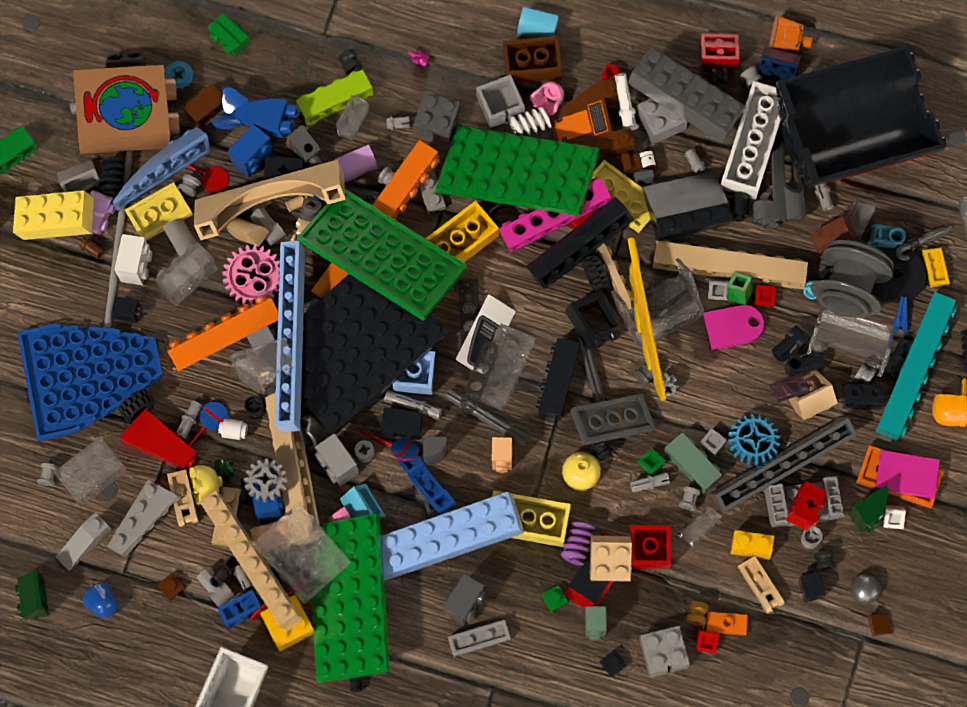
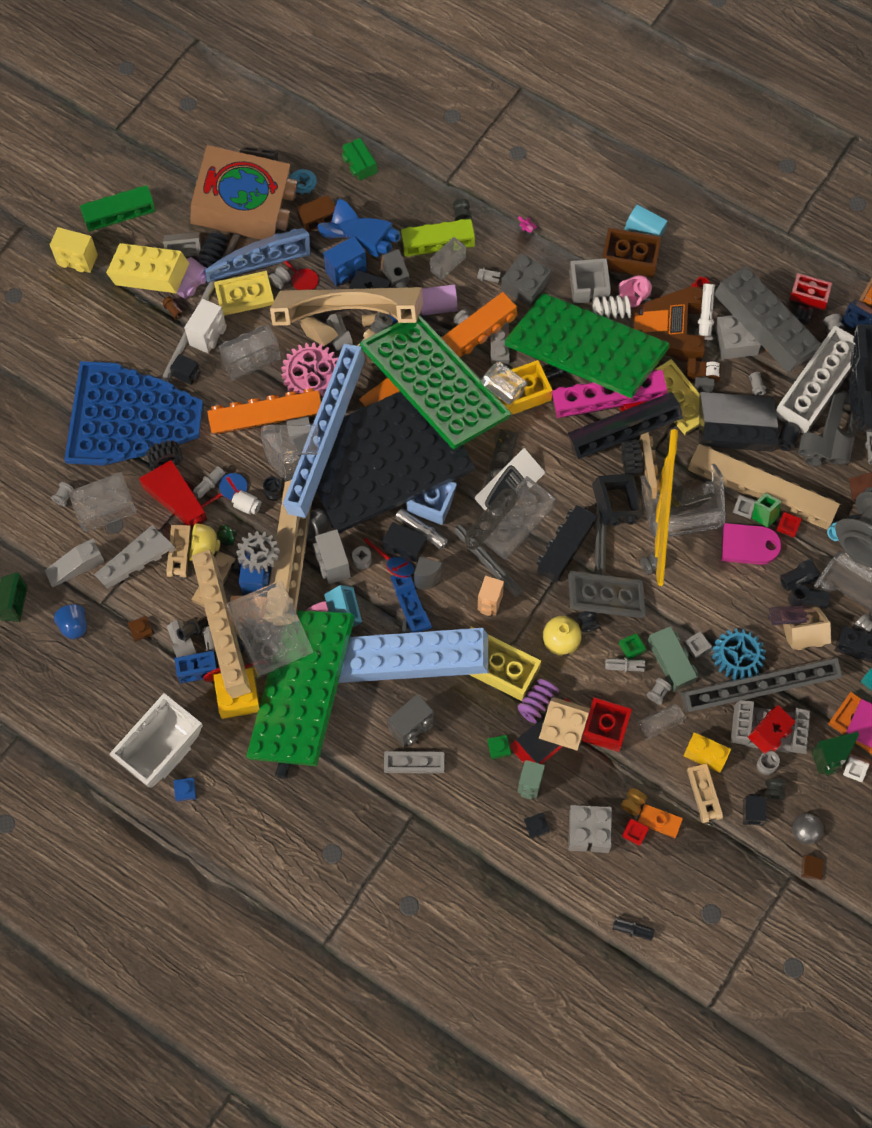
camera: 15 degrees right, 5 degrees down
light grey brick [162,219,203,262] -> none
light grey gear [653,372,679,397] -> none
none -> clear brick [480,361,527,405]

